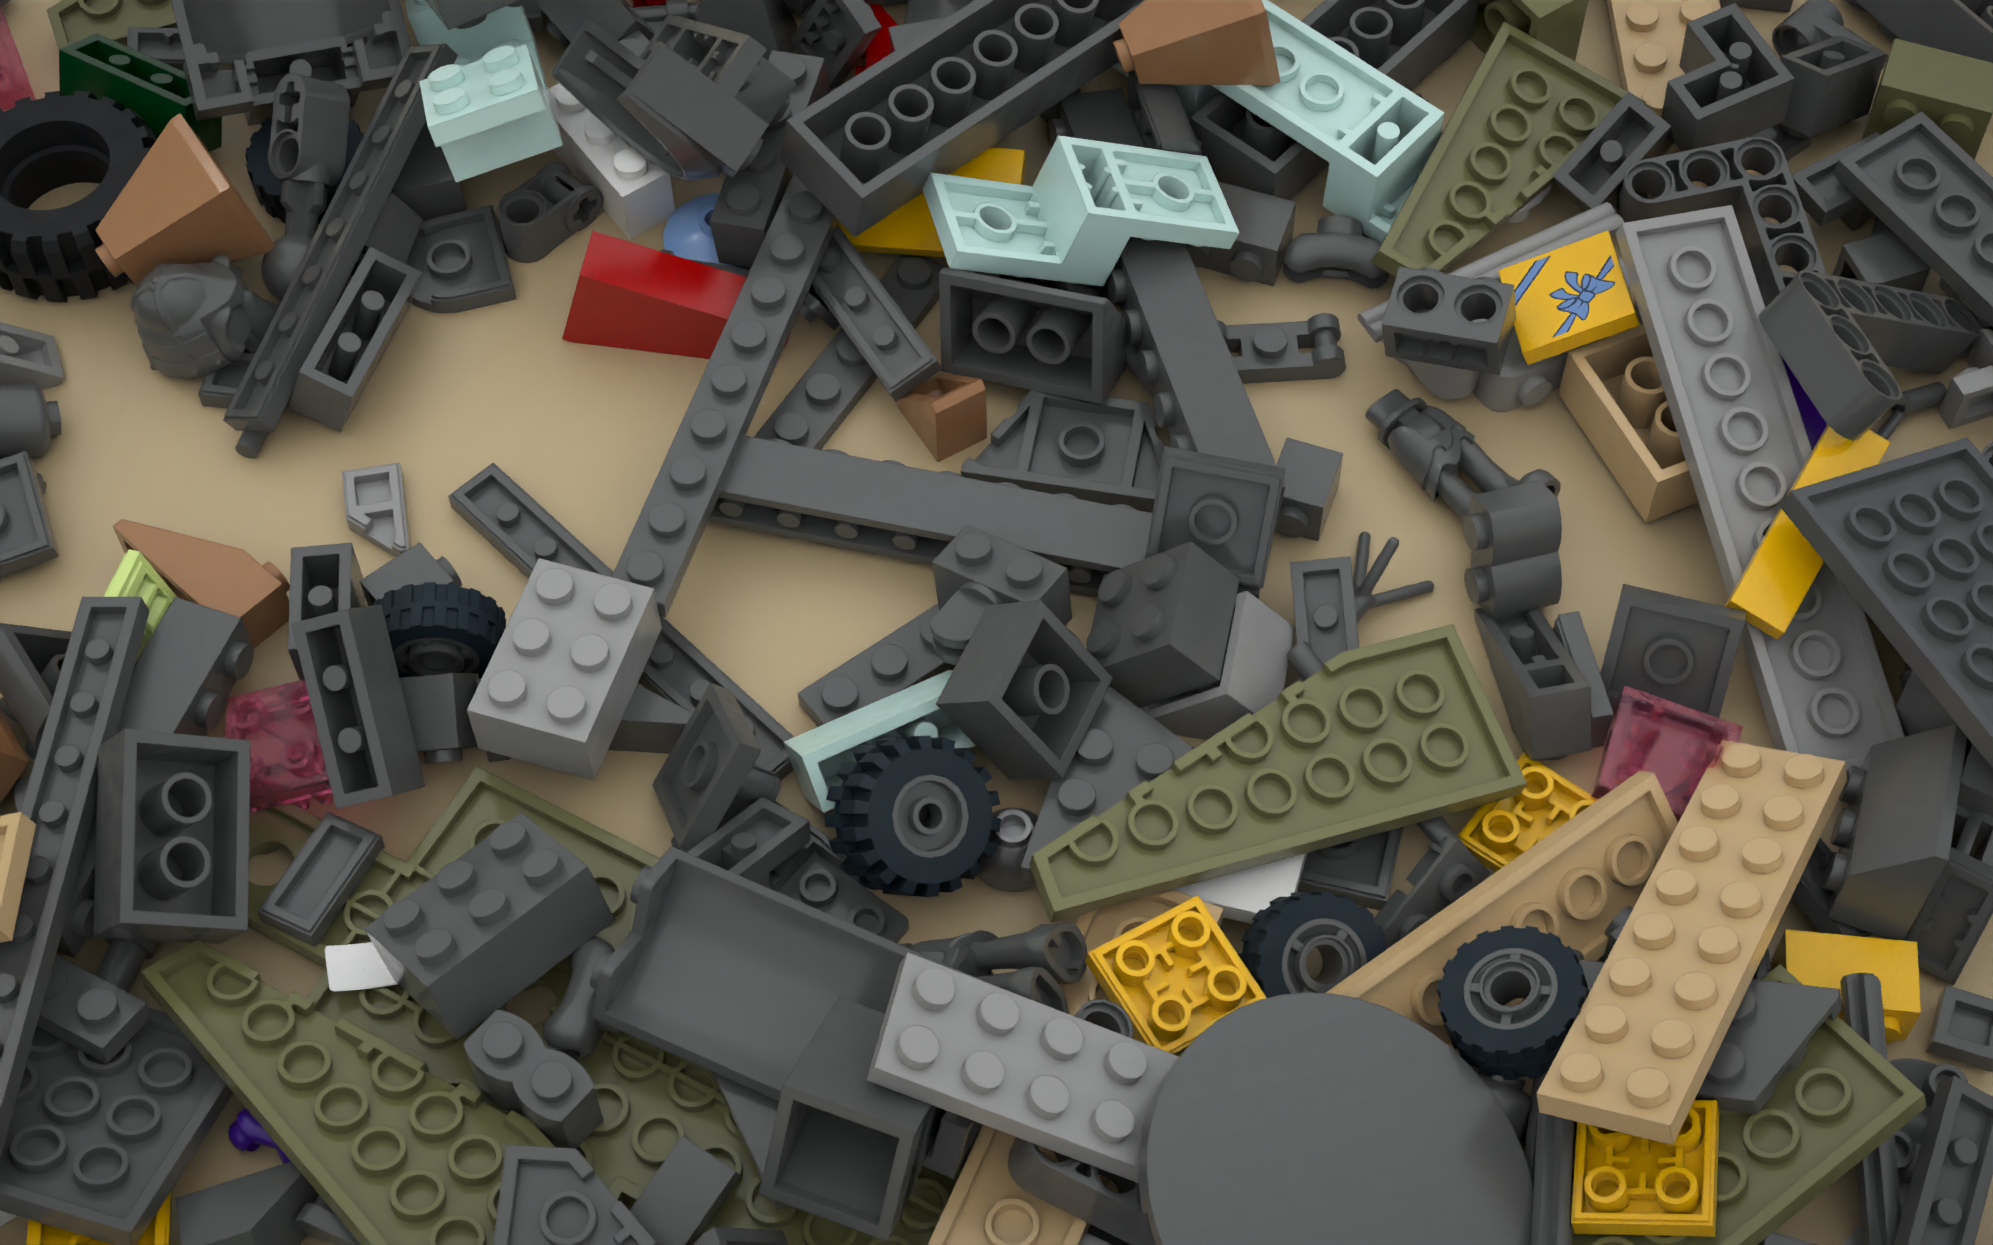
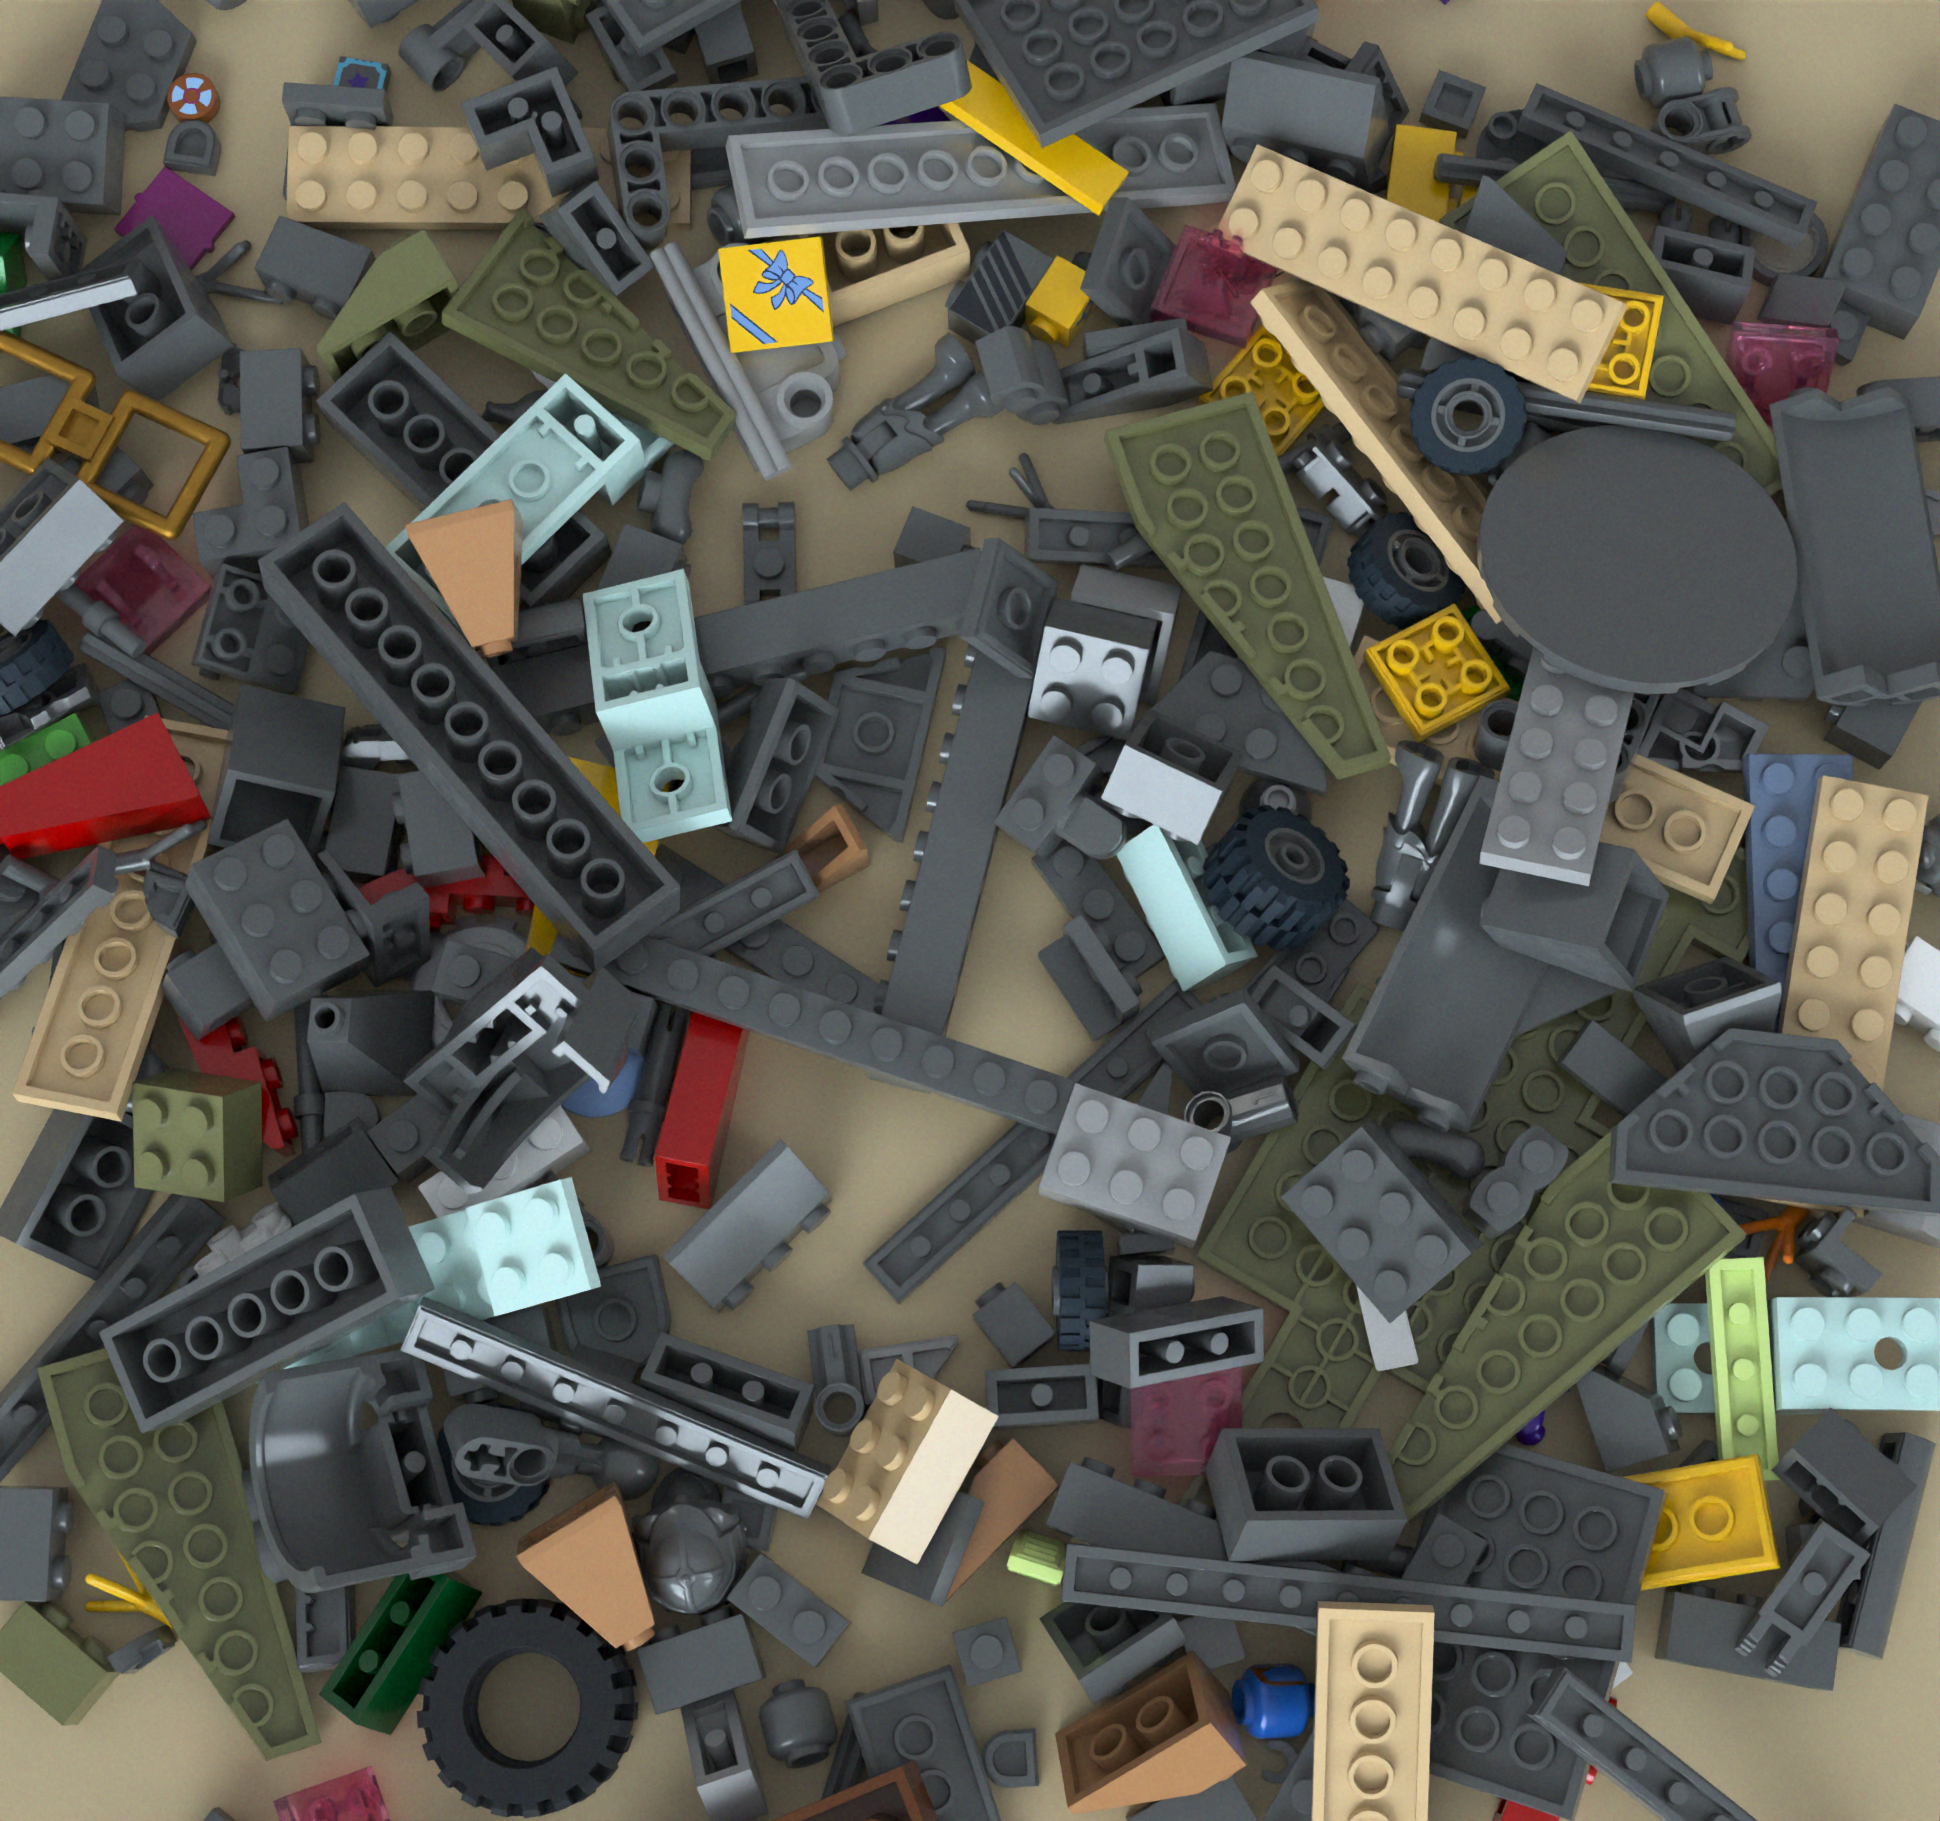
camera: 85 degrees left, 20 degrees up
dark grey tile [257,812,385,947] -> none
dark grey brick [1382,267,1516,375] -> none
none -> dark grey brick [636,1607,767,1715]
none -> dark grey slope [663,1139,833,1313]
none -> dark grey brick [726,1553,851,1667]
none -> dark grey piece [807,1324,867,1437]
none -> tan brick [816,1359,999,1564]
none -> dark grey tile [861,1491,985,1607]
none -> brick [945,229,1054,344]
none -> dark grey brick [952,1617,1022,1687]
none -> yellow brick [1025,255,1096,348]
none -> dark grey bracket [1038,914,1143,1040]
none -> dark grey piece [1184,1076,1299,1154]

